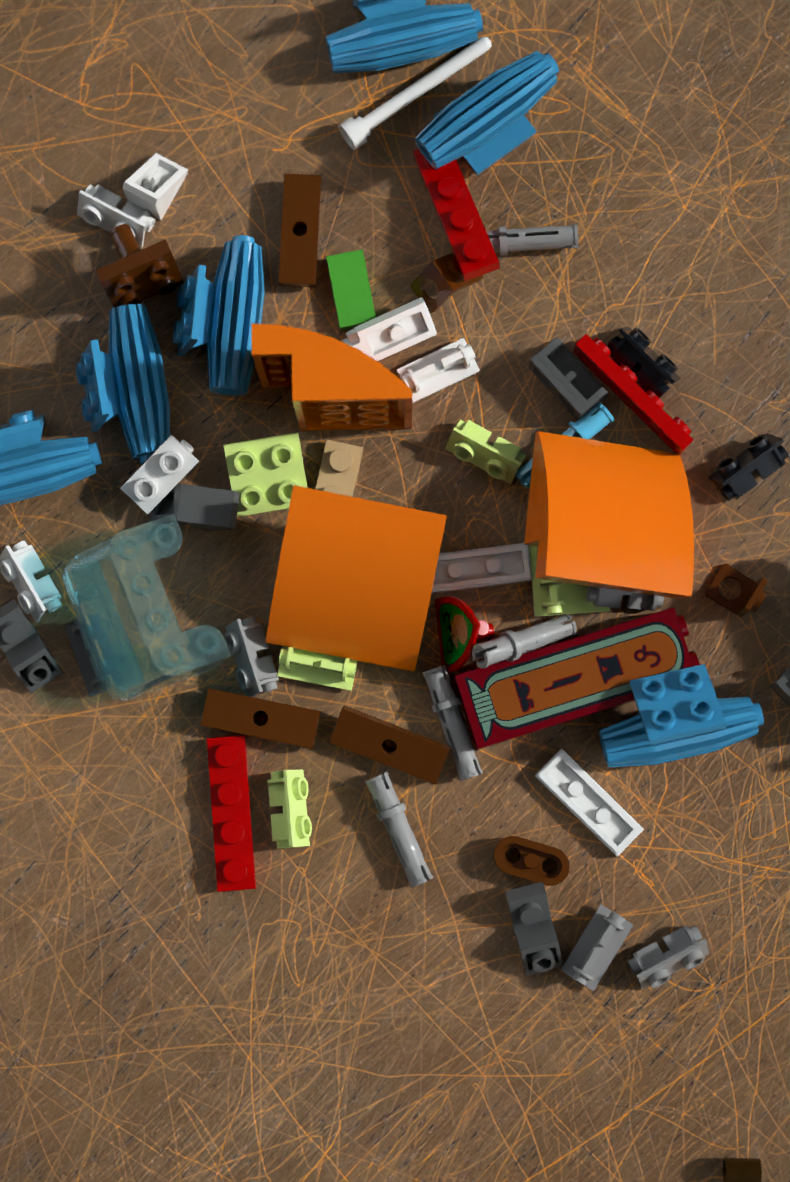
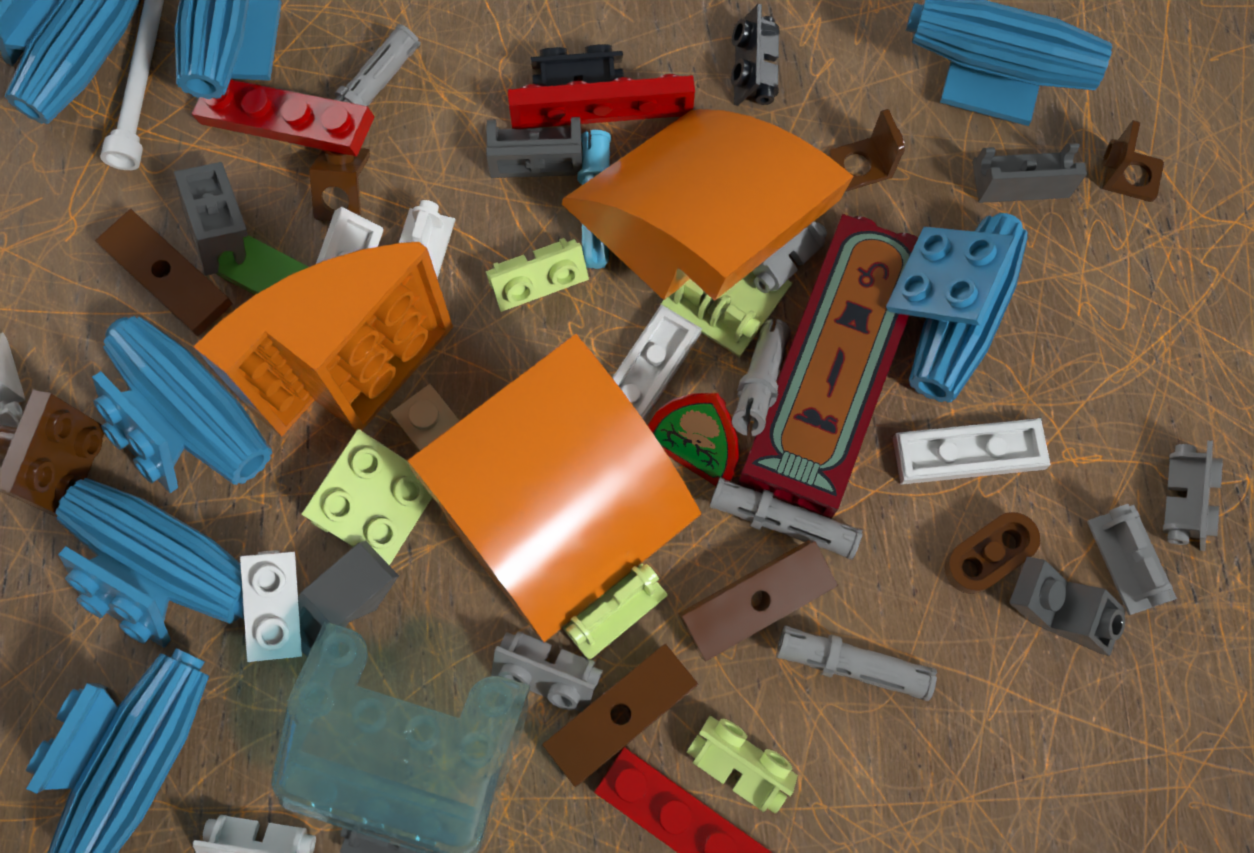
camera: 55 degrees left, 10 degrees down
none -> dark grey hinge [174,162,248,276]

